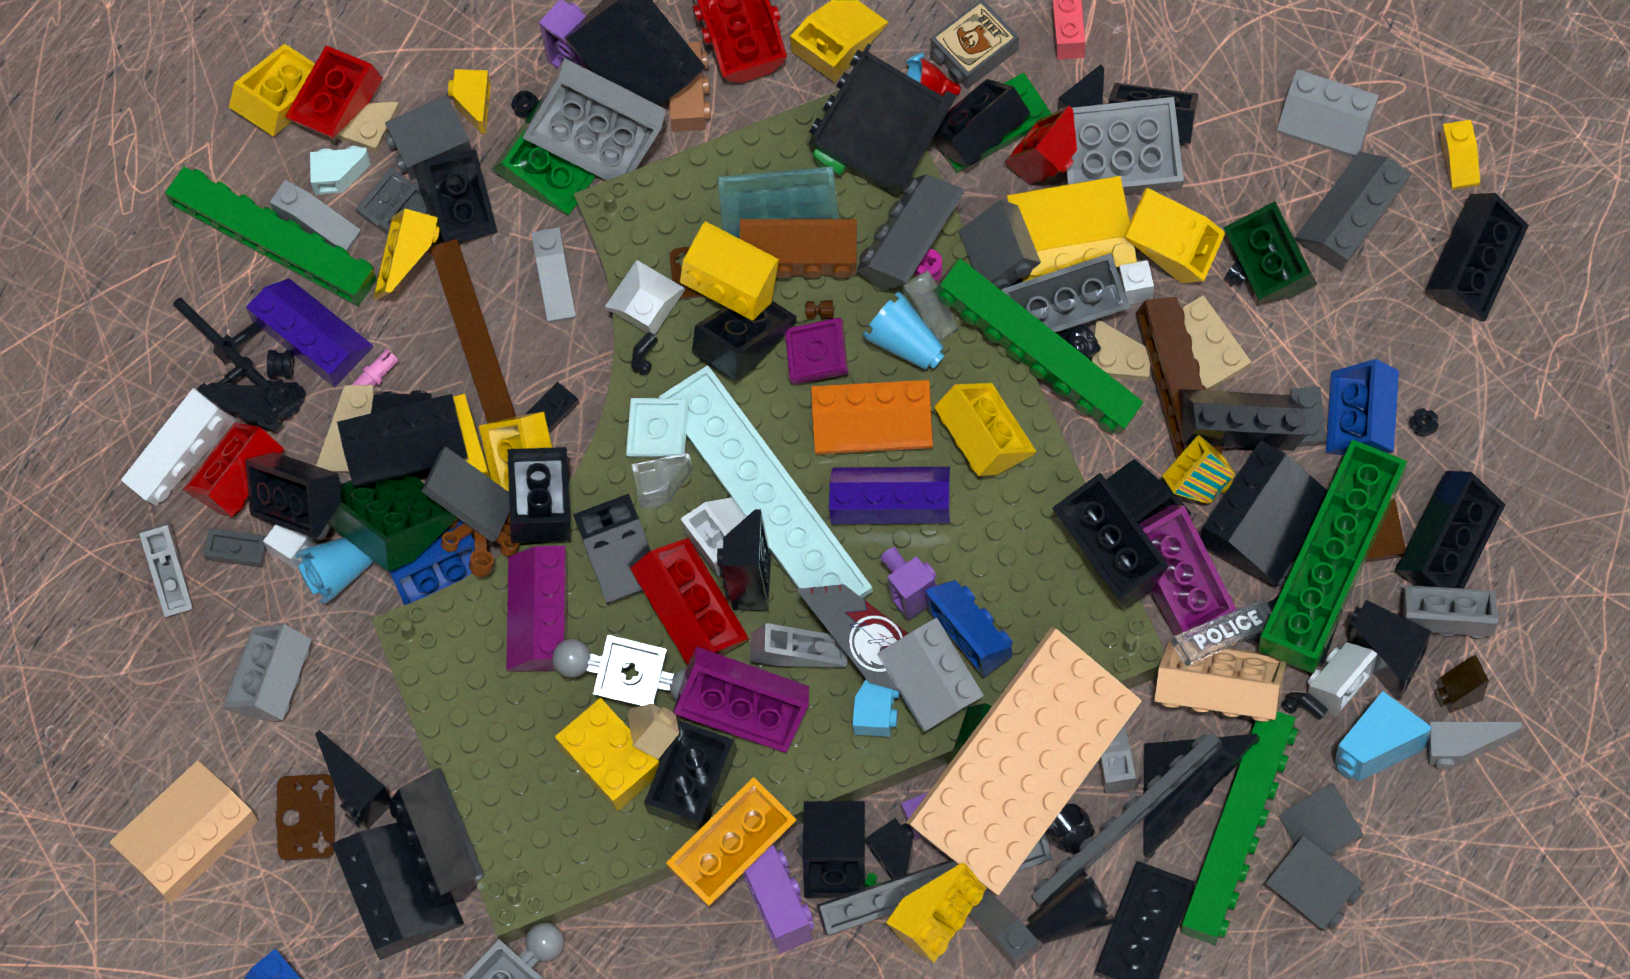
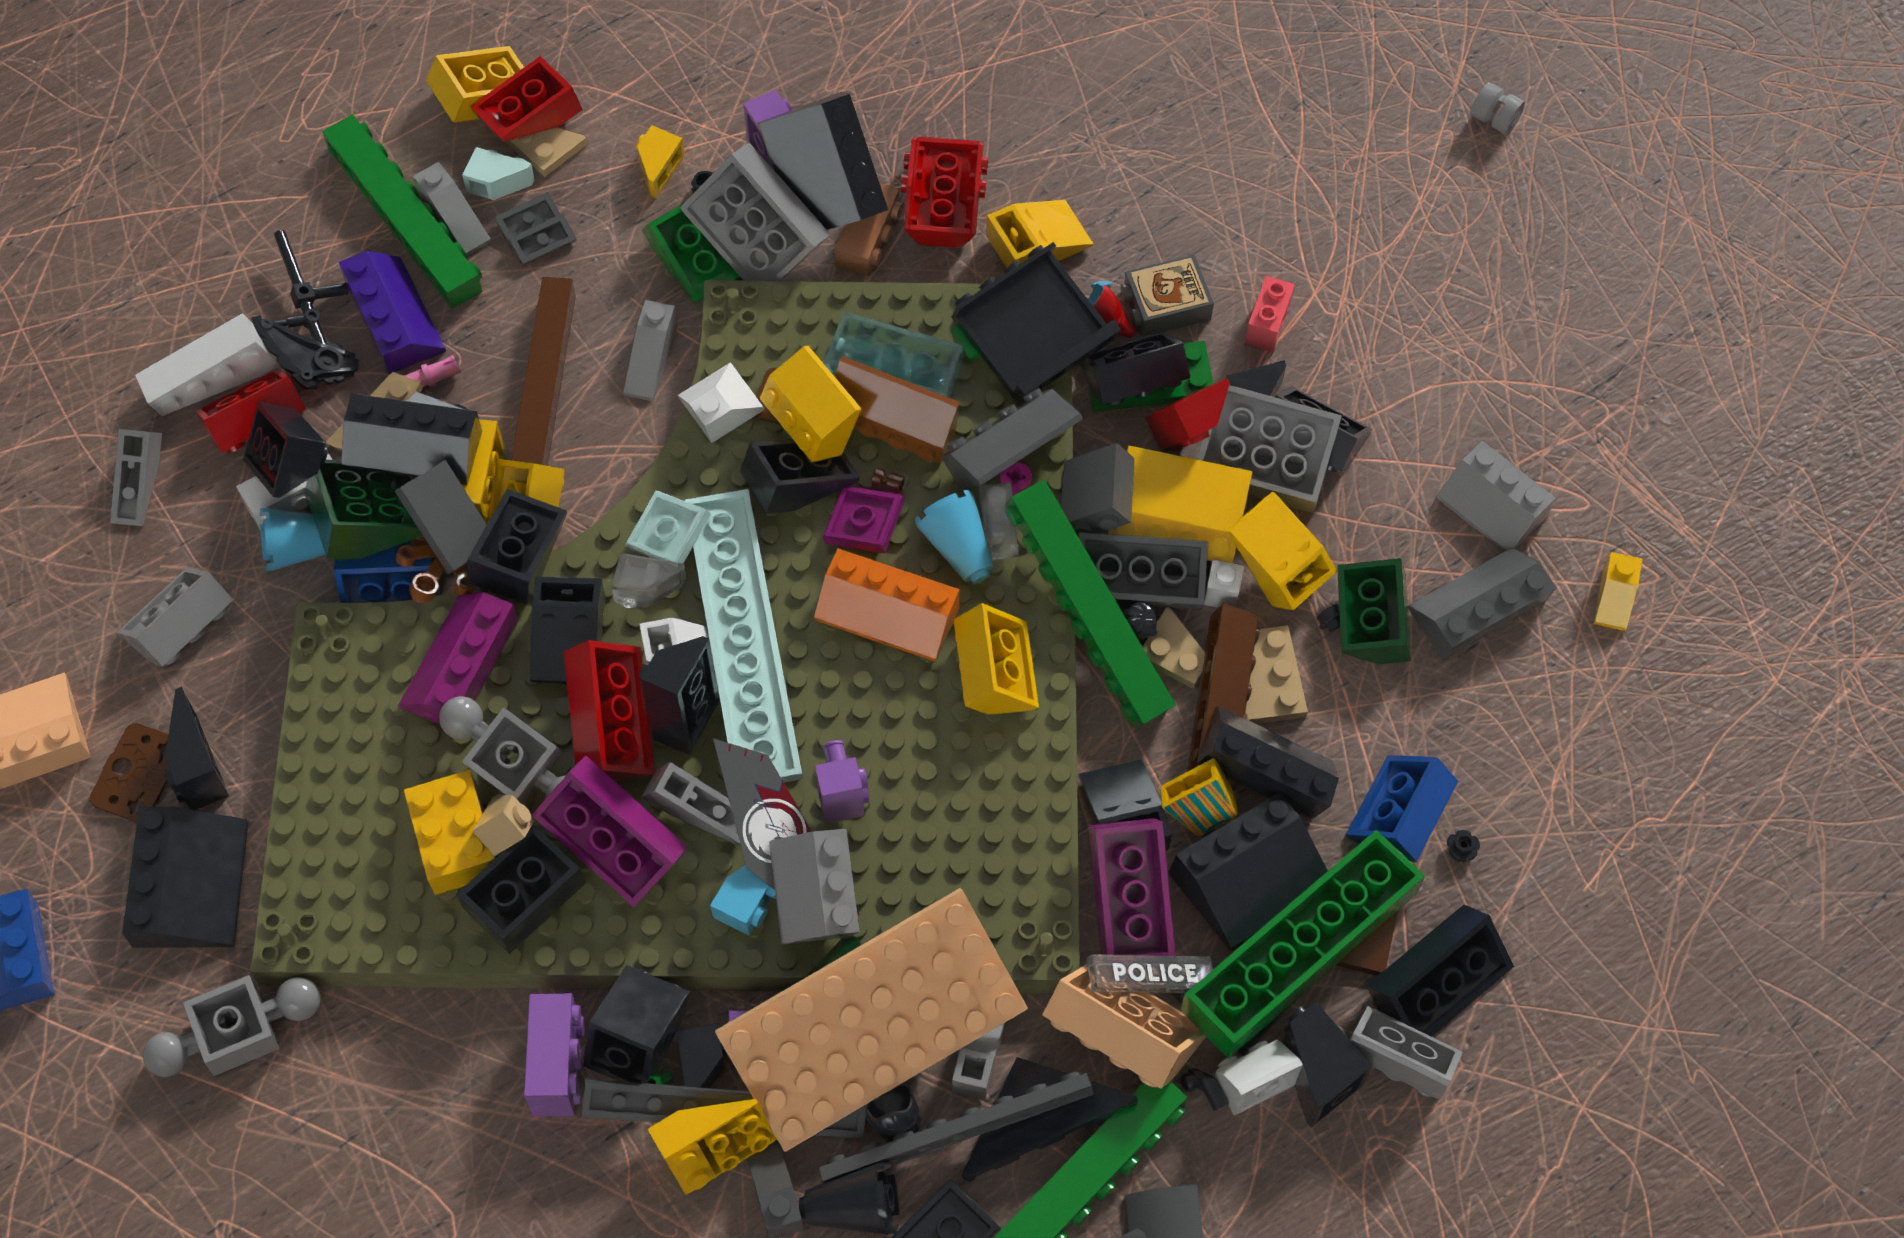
camera: 15 degrees right, 5 degrees down
dark grey plate [203,528,266,567] -> none
black wheel [267,350,295,378] -> none
yellow slope [373,209,439,300] -> none
dark grey brick [384,95,472,180] -> none
black slope [389,768,484,908] -> none
black slope [413,149,498,243] -> none
black plate [525,381,580,434] -> none
black arm [631,332,658,376] -> none
light orange slope [666,777,797,907] -> none
dark purple slope [829,466,950,524] -> none
blue slope [925,580,1013,678] -> none
black slope [1052,472,1169,609] -> none
dark grey plate [1291,387,1326,447] -> none
medium azure slope [1334,691,1432,782] -> none
black slope [1426,193,1529,322] -> none
light grey slope [1428,722,1522,769] -> none
dark brown slope [1435,655,1489,713] -> none

